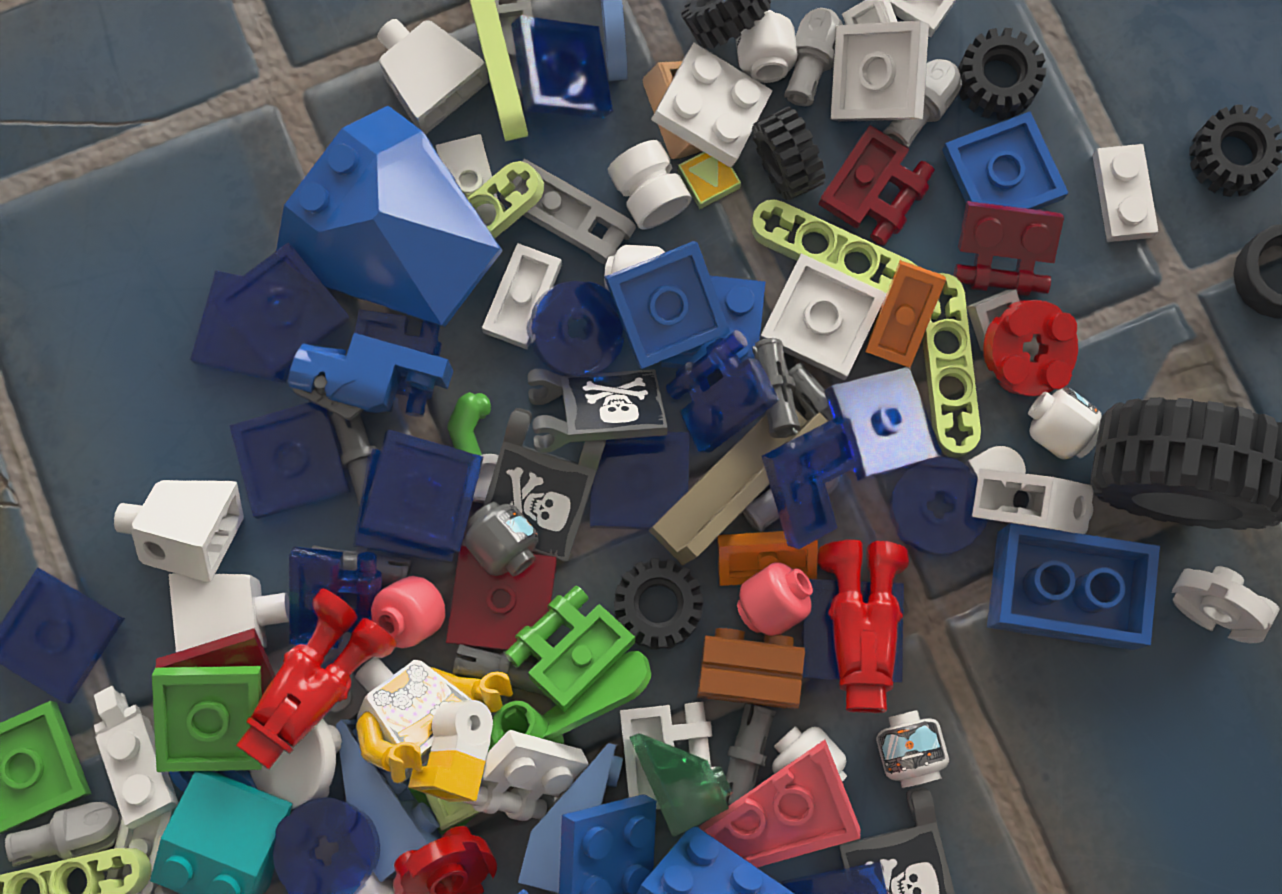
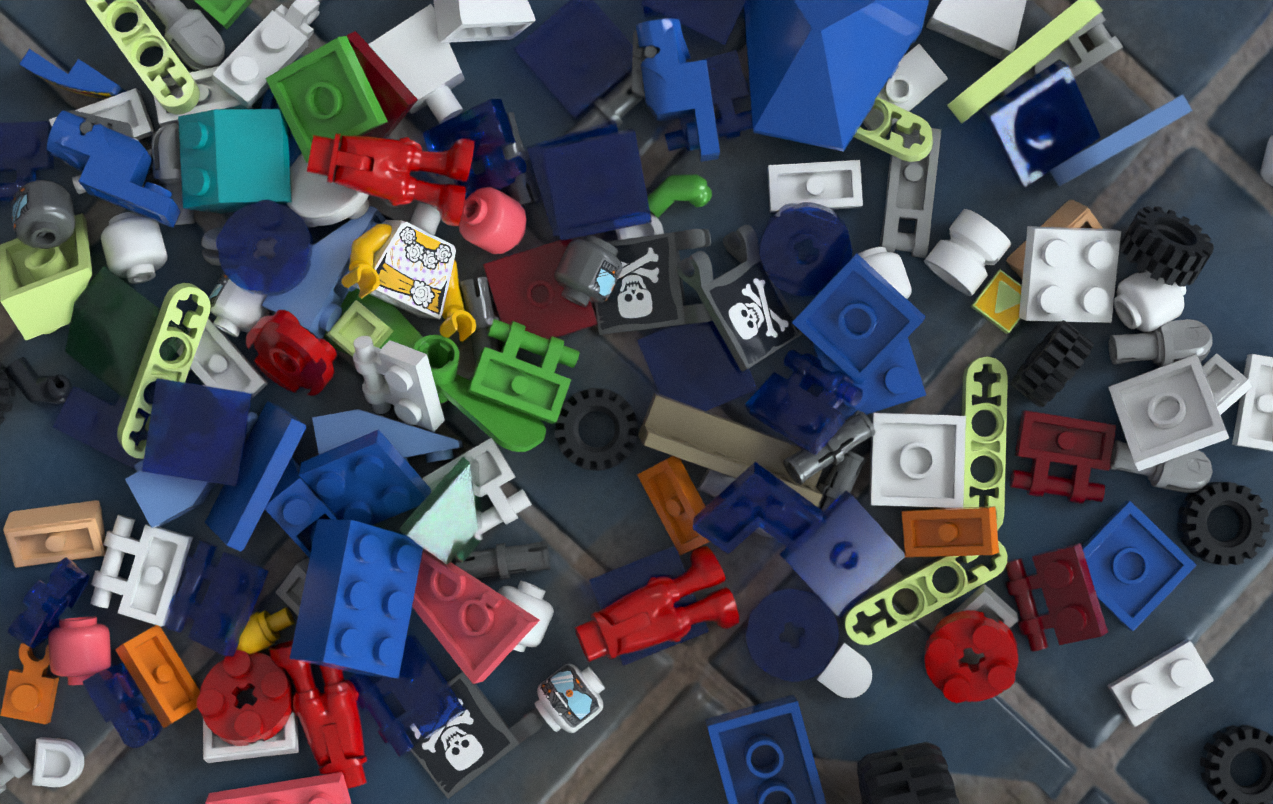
camera: 65 degrees right, 10 degrees up
leg [408,700,493,802] -> none
dark orange brick [697,628,805,710] -> none
coral head [737,563,813,636] -> none
white torso [972,468,1094,534] -> none
white head [1028,388,1102,459] -> none

